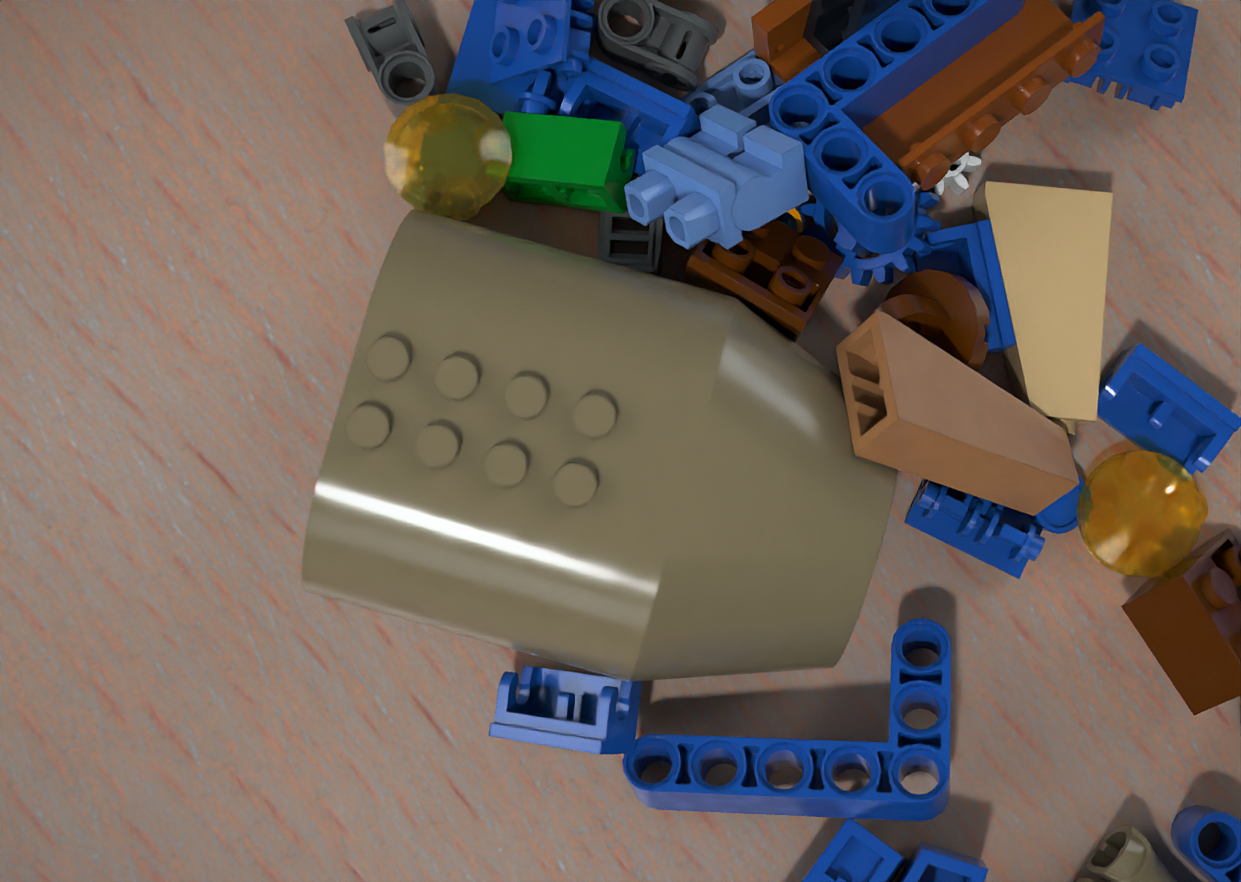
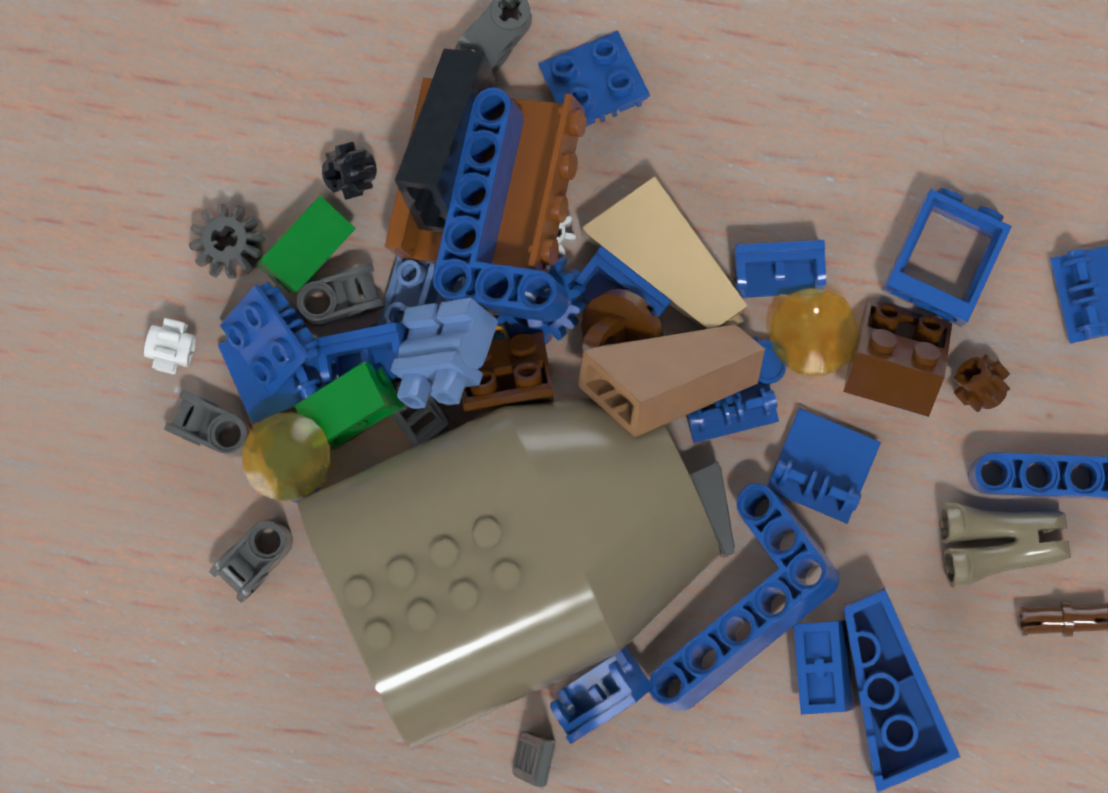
camera: 35 degrees left, 0 degrees up
none -> dark grey piece [209,521,293,603]
none -> dark grey slope [512,732,555,788]
none -> dark grey slope [689,462,735,558]
none -> blue hinge [767,408,881,524]

